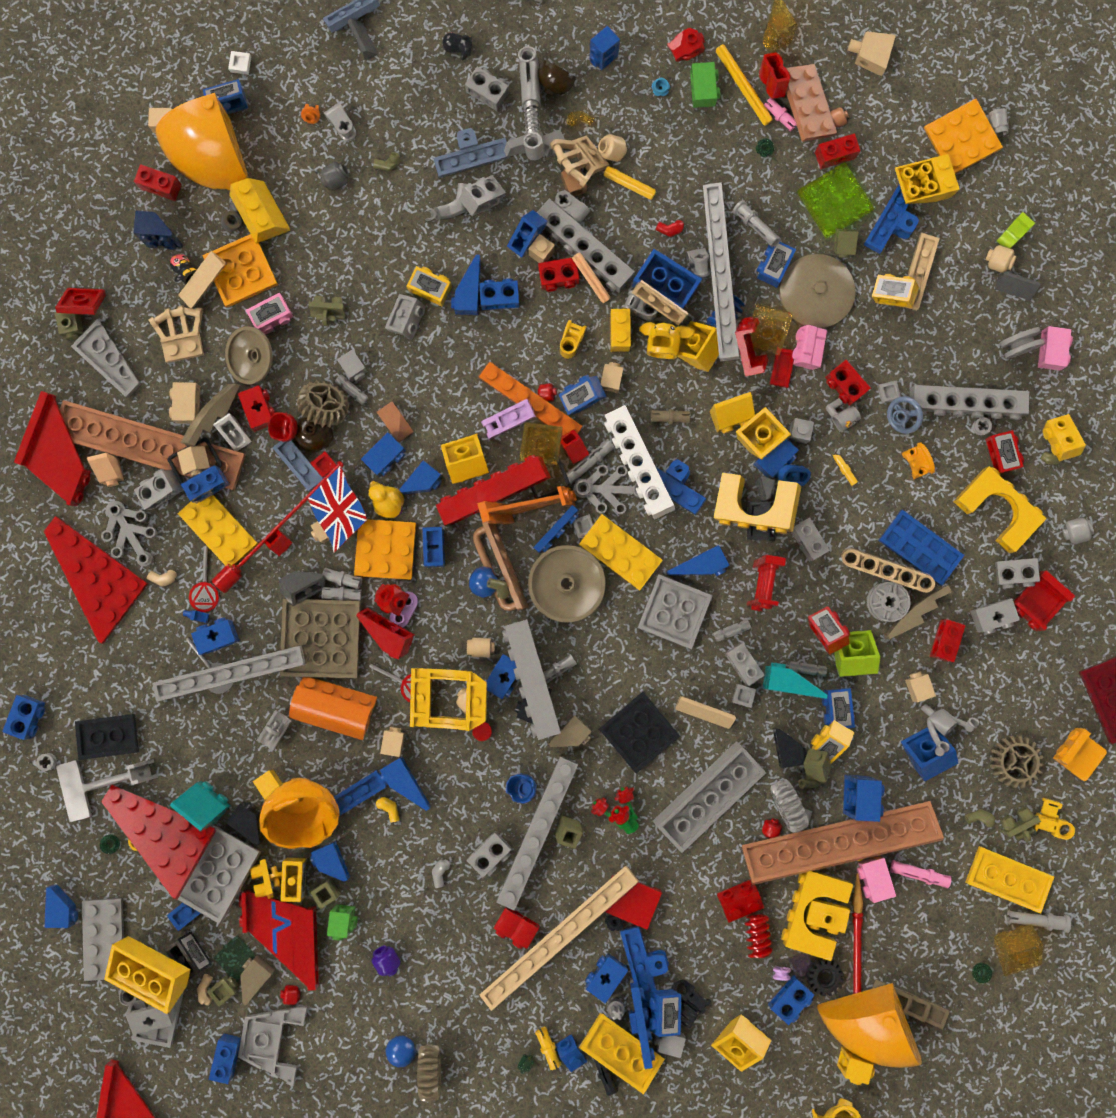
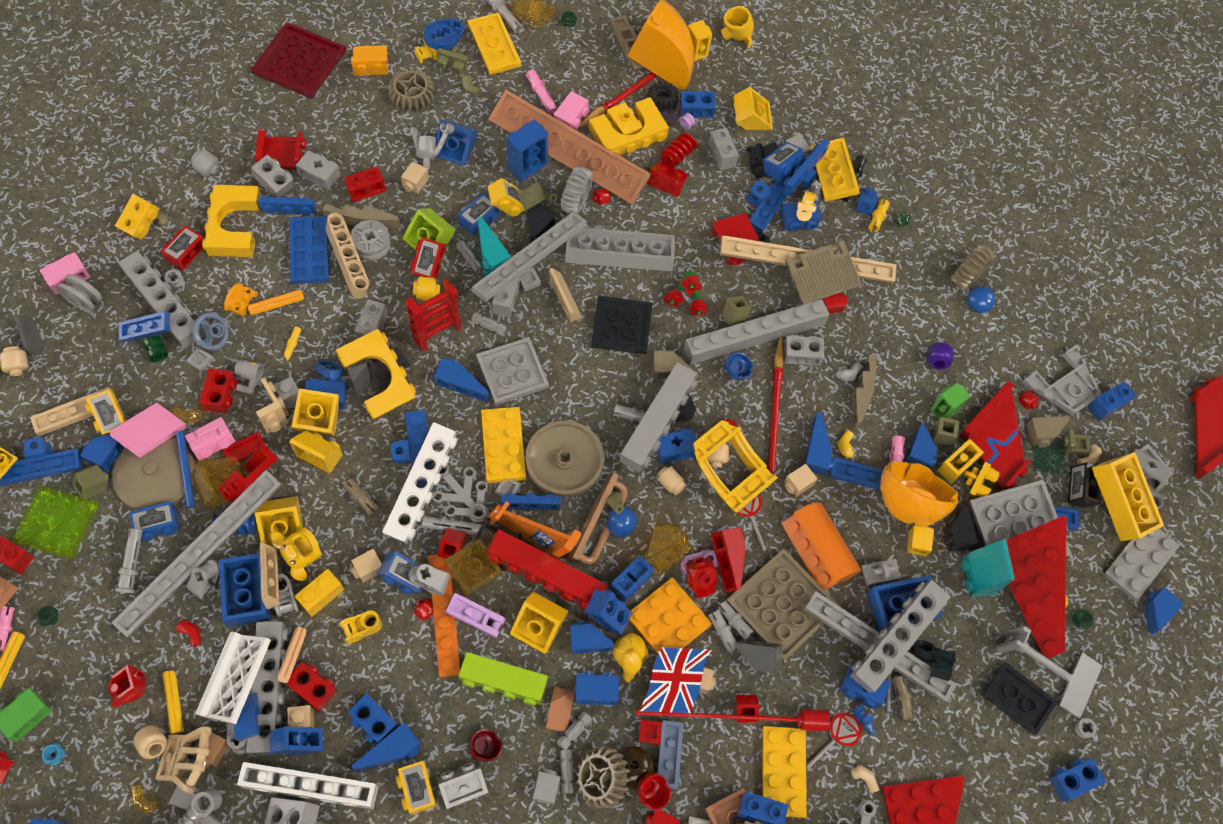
camera: 140 degrees left, 20 degrees down
none -> blue slope [80,434,125,472]
none -> red hand [107,665,147,708]
none -> bright pink tile [110,403,186,458]
none -> plate [119,311,170,342]
none -> dark green wheel [143,336,168,362]
none -> clear yellow arm [172,406,203,424]
none -> blue piece [176,430,195,508]
none -> white fence [195,632,271,724]
none -> blue slope [234,693,260,741]
none -> white brick [237,762,378,810]
none -> light orange axle [248,289,304,315]
none -> tan bracket [256,378,289,434]
none -> blue plate [258,196,317,215]
none -> light grey piece [408,564,451,596]
none -> yellow head [413,276,440,301]
none -> blue piece [423,19,464,51]
none -> lime brick [458,652,548,706]
none -> dark red hair [468,728,503,763]
none -> light grey plate [472,212,587,302]
none -> light grey axle [557,712,592,750]
none -> blue brick [585,590,632,635]
none -> clear yellow slope [646,522,690,575]
none -> light grey brick [708,128,739,171]
none -> red piece [767,336,784,474]
none -> dark tan window [785,240,862,305]
none -> yellow hips [797,191,816,221]
none -> light grey brick [850,580,951,693]
none -> dark tan slope [852,355,876,429]
none -> blue brick [866,575,943,632]
none -> bright pink pin [889,435,905,462]
none -> dark tan pin [891,676,915,721]
none -> black piece [912,640,956,682]

